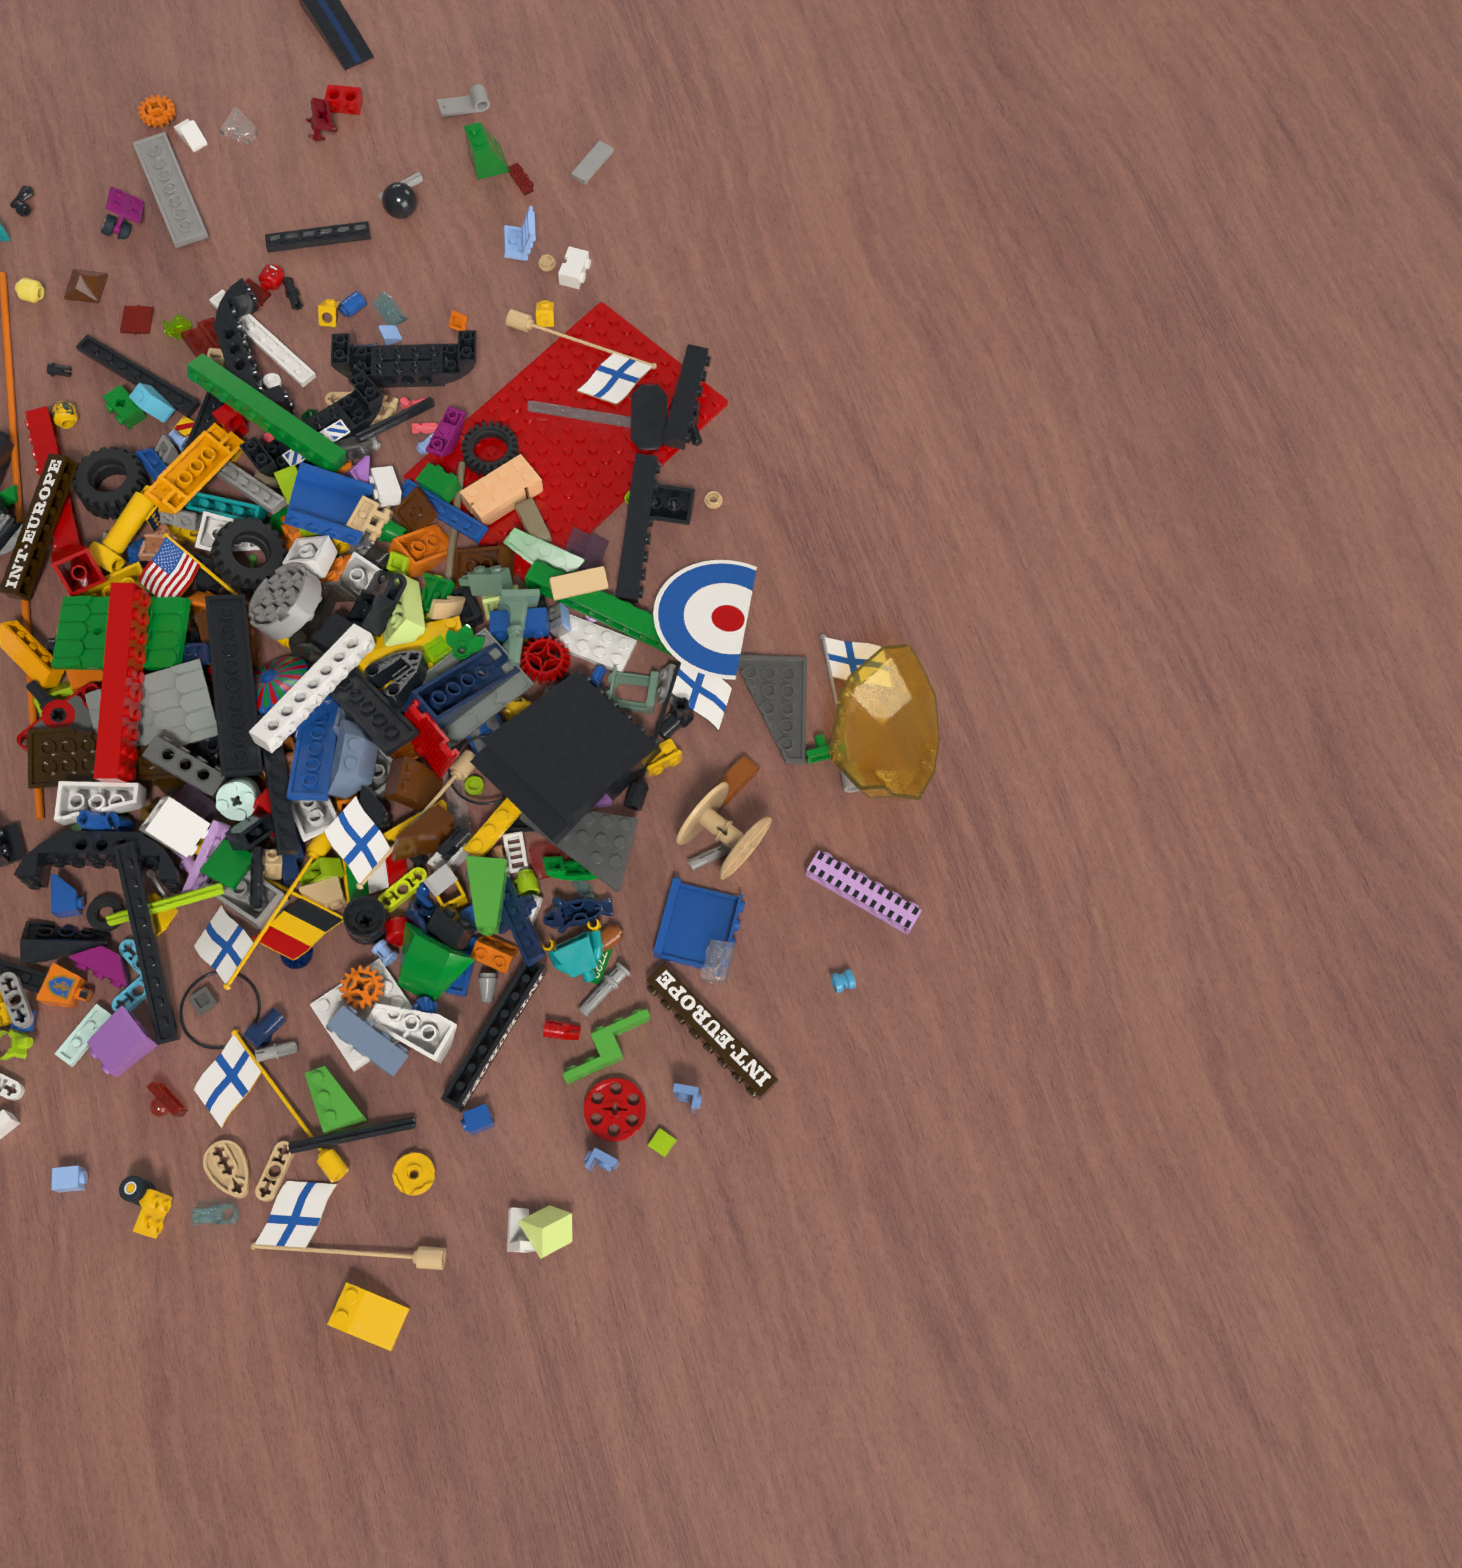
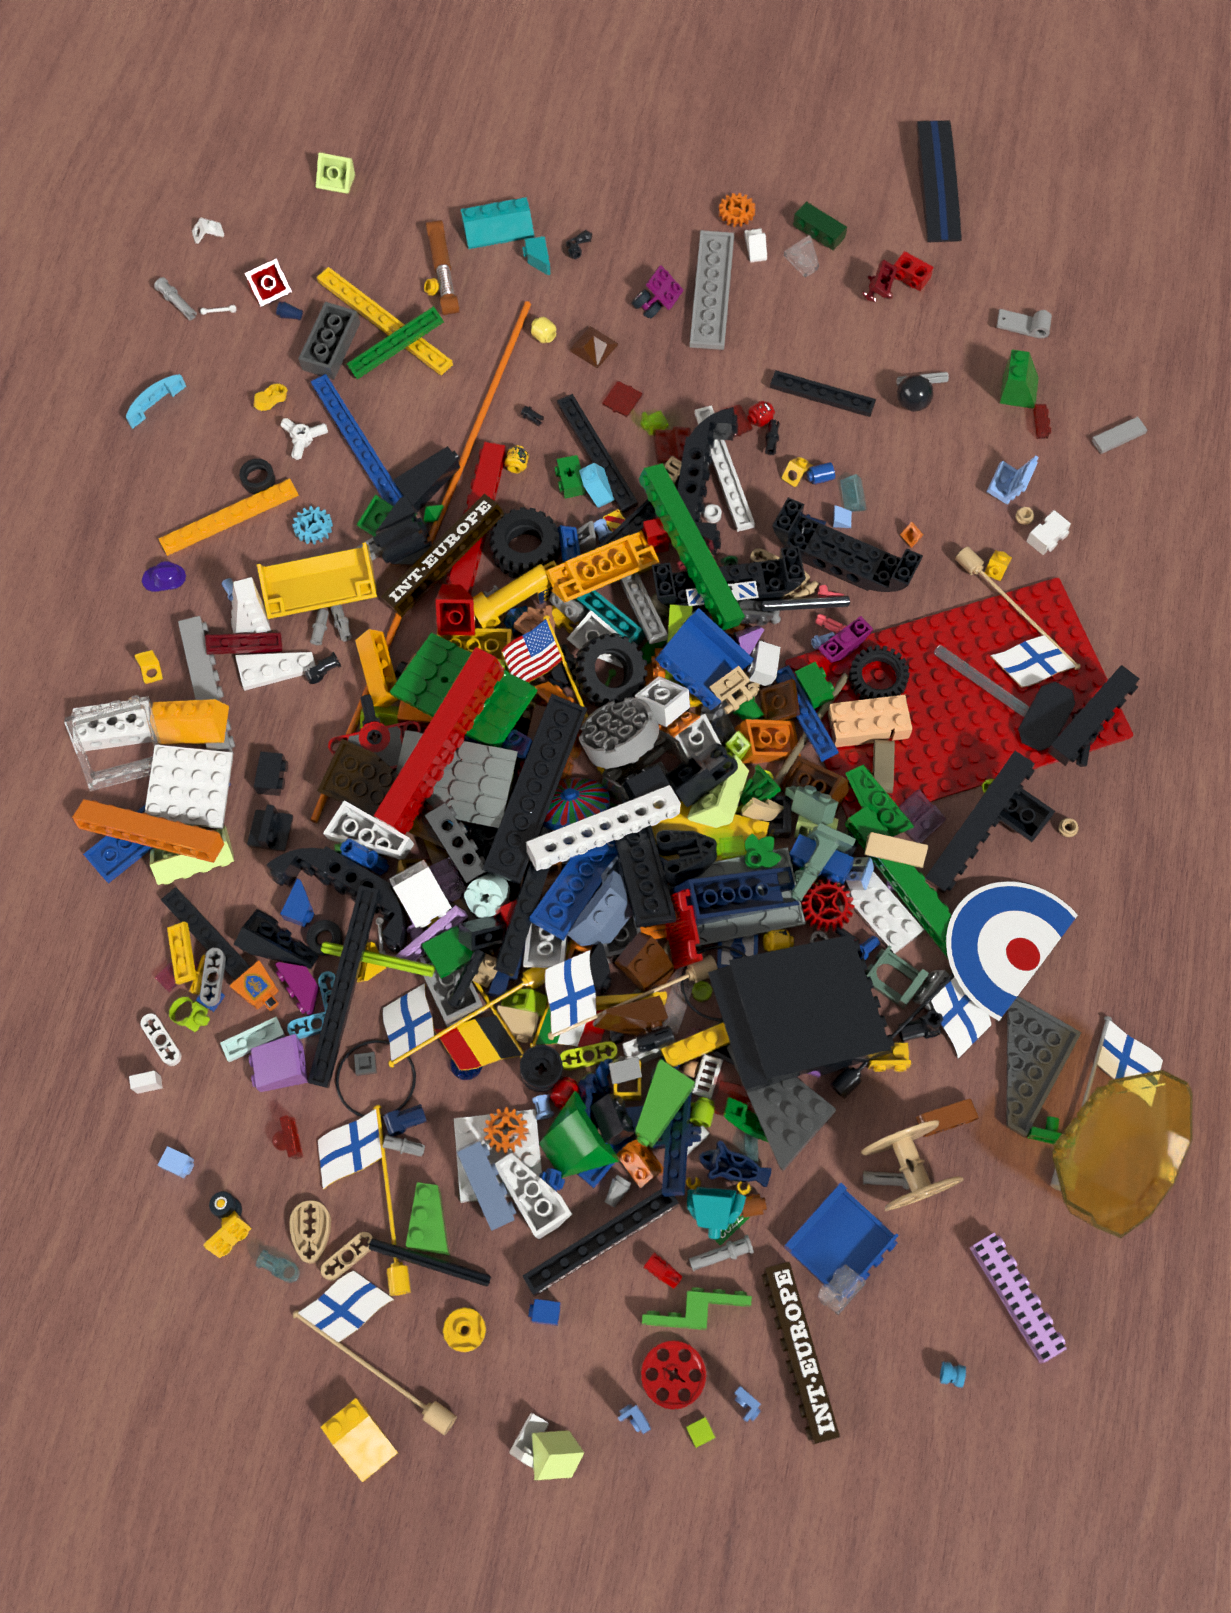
camera: 35 degrees right, 0 degrees up
none -> dark green brick [793,201,847,251]

